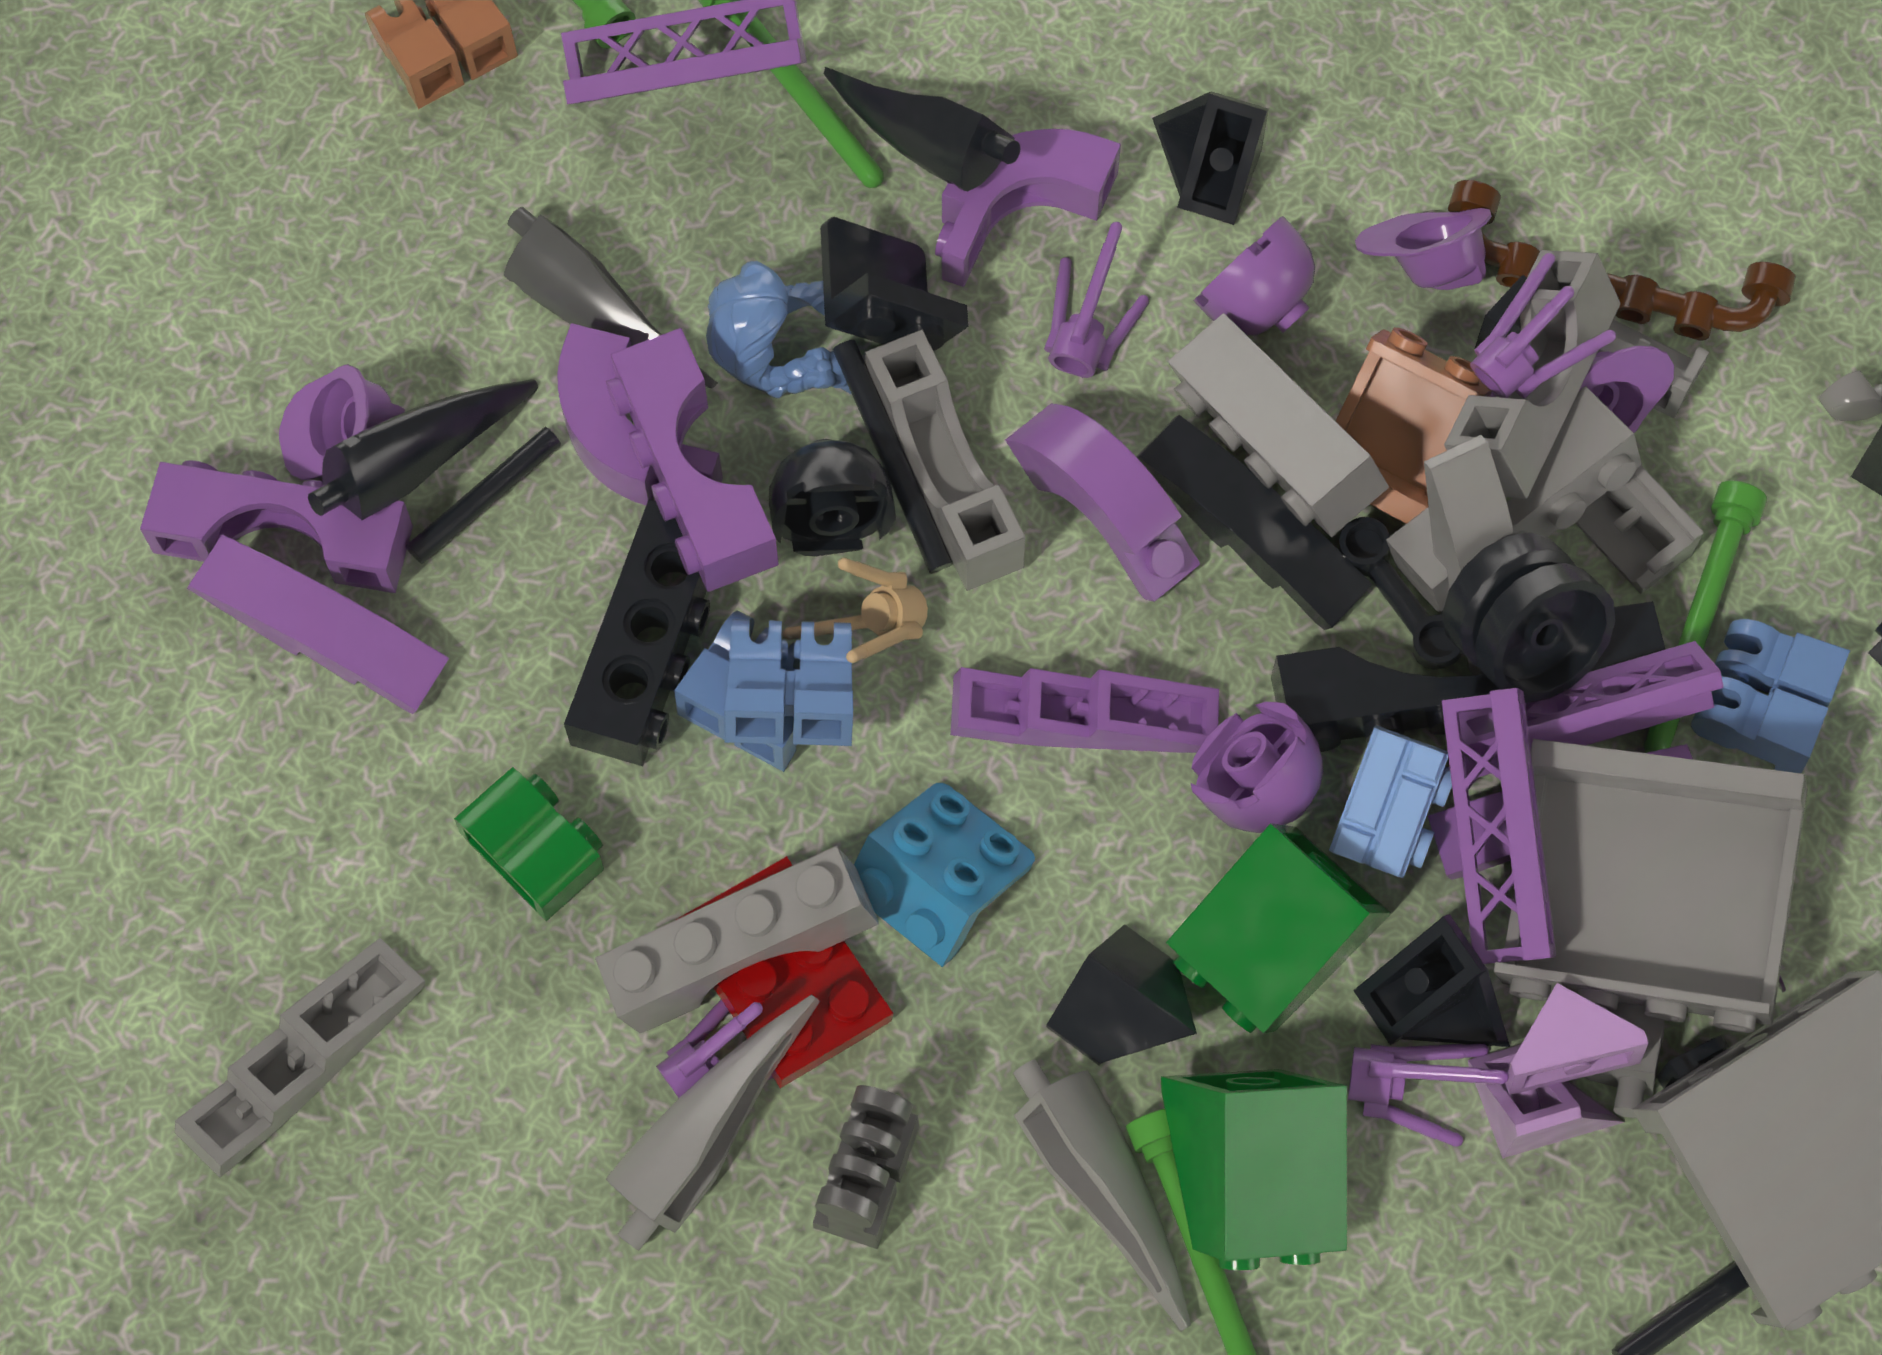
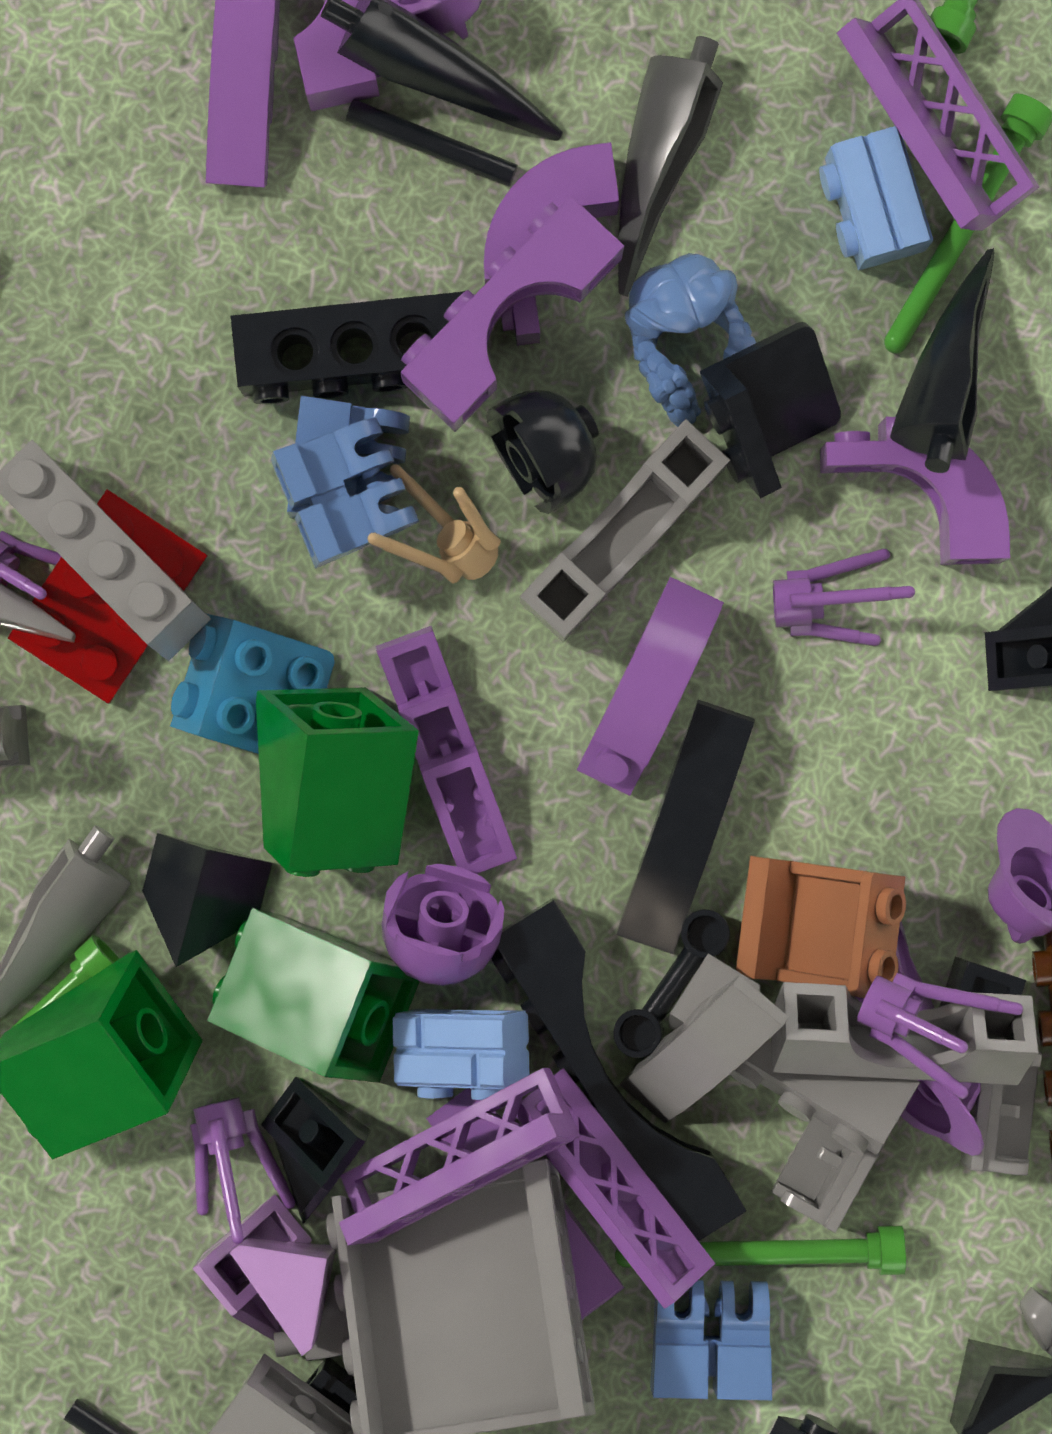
camera: 65 degrees right, 20 degrees up
green brick [454,767,604,921] -> none
black bar [833,340,953,574] -> none
light grey brick [1167,313,1389,537] -> none
medium lavender cylinder [1193,216,1315,336] -> none
black wheel [1442,532,1616,703] -> none
none -> green slope [256,687,419,877]
none -> light blue brick [819,126,933,271]

